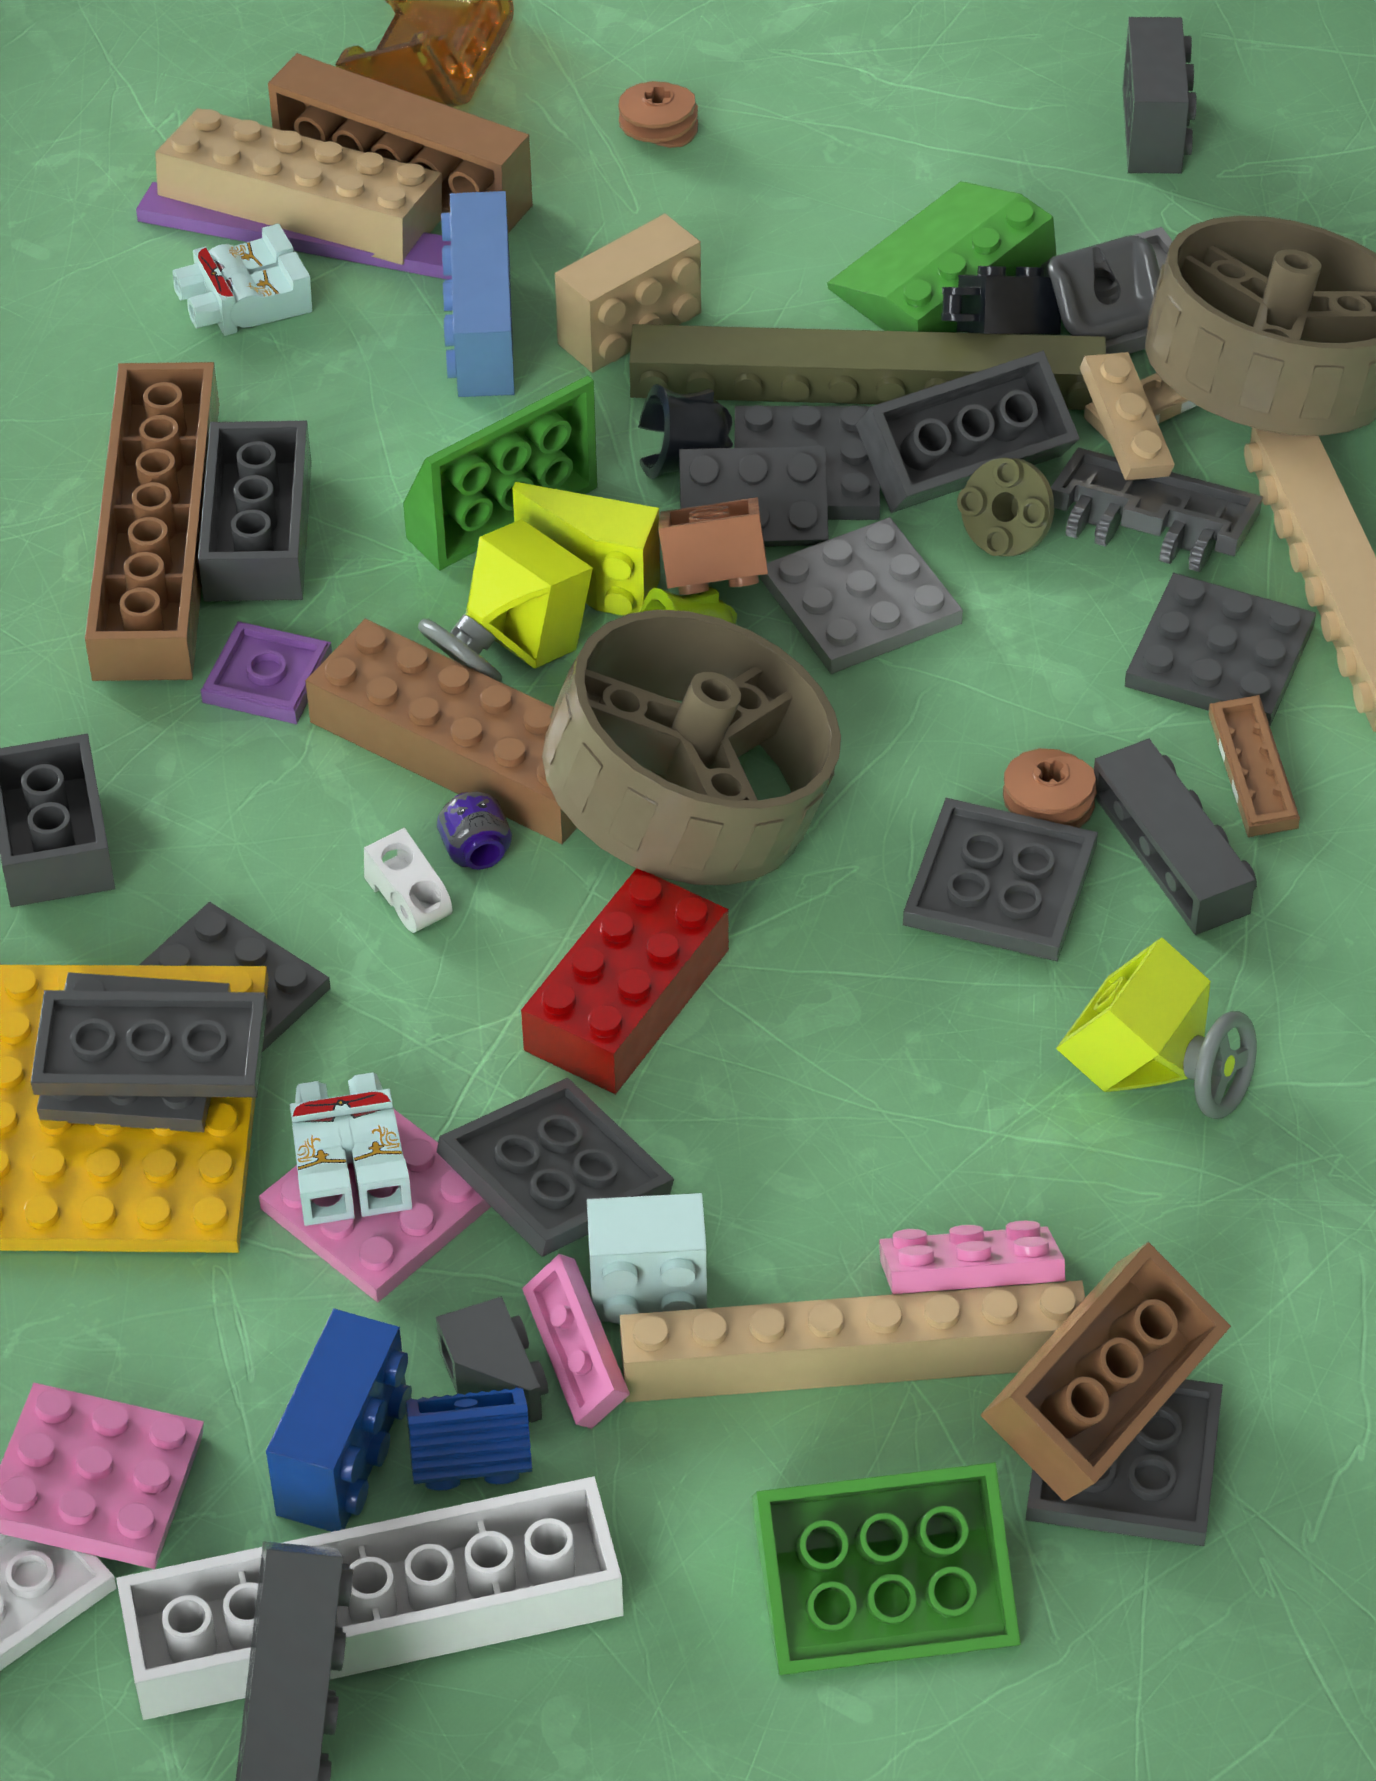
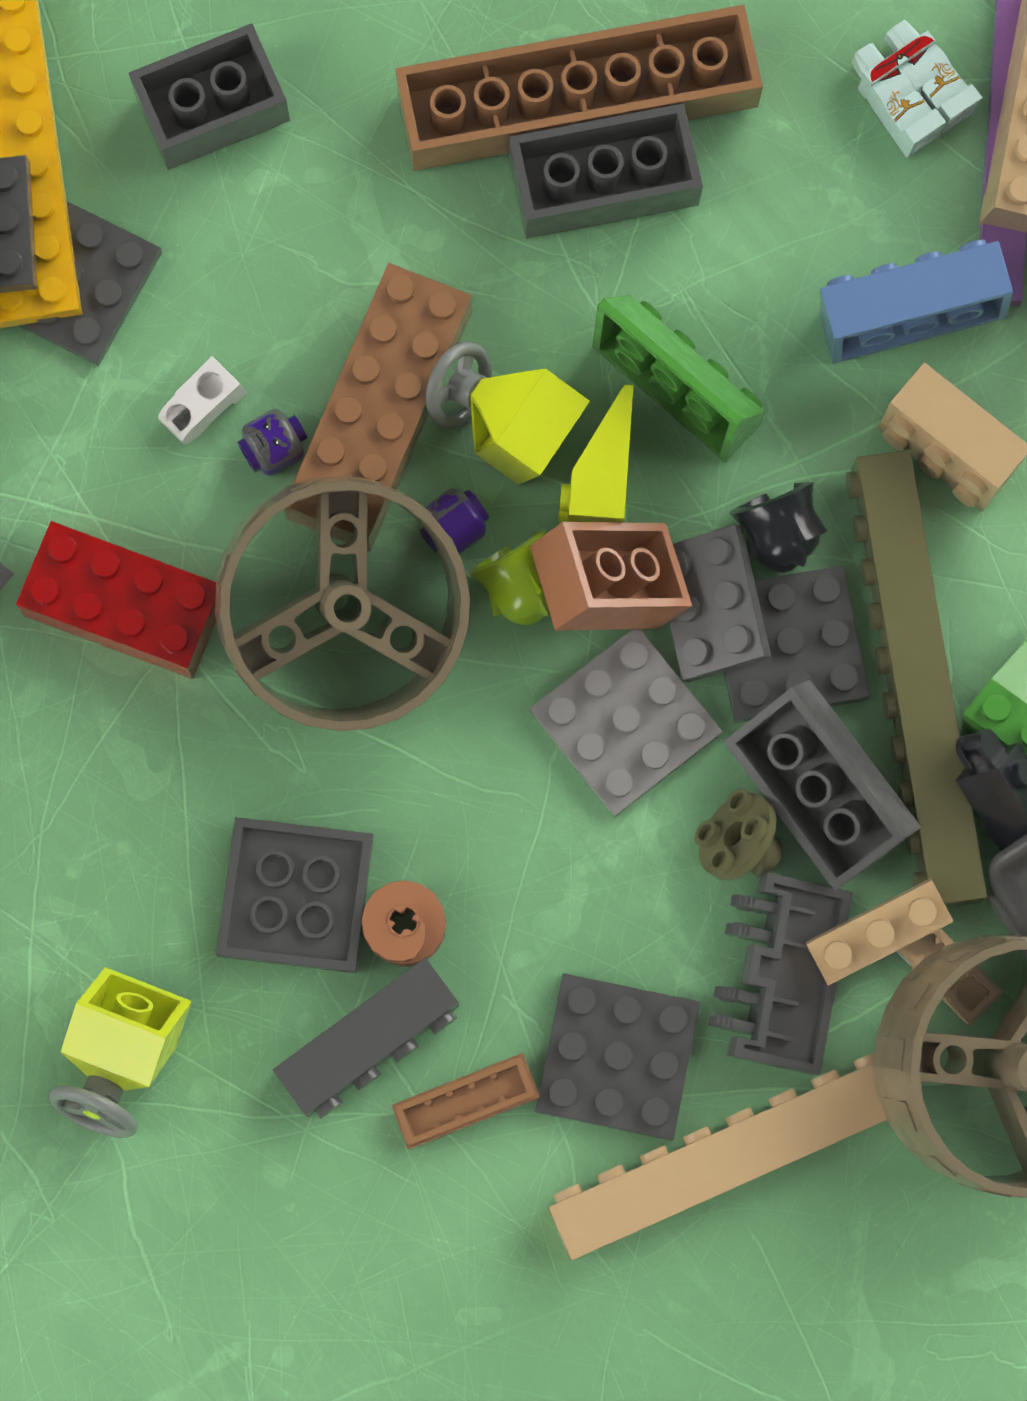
camera: 75 degrees right, 30 degrees up
medium lavender tile [201,621,332,724] -> none

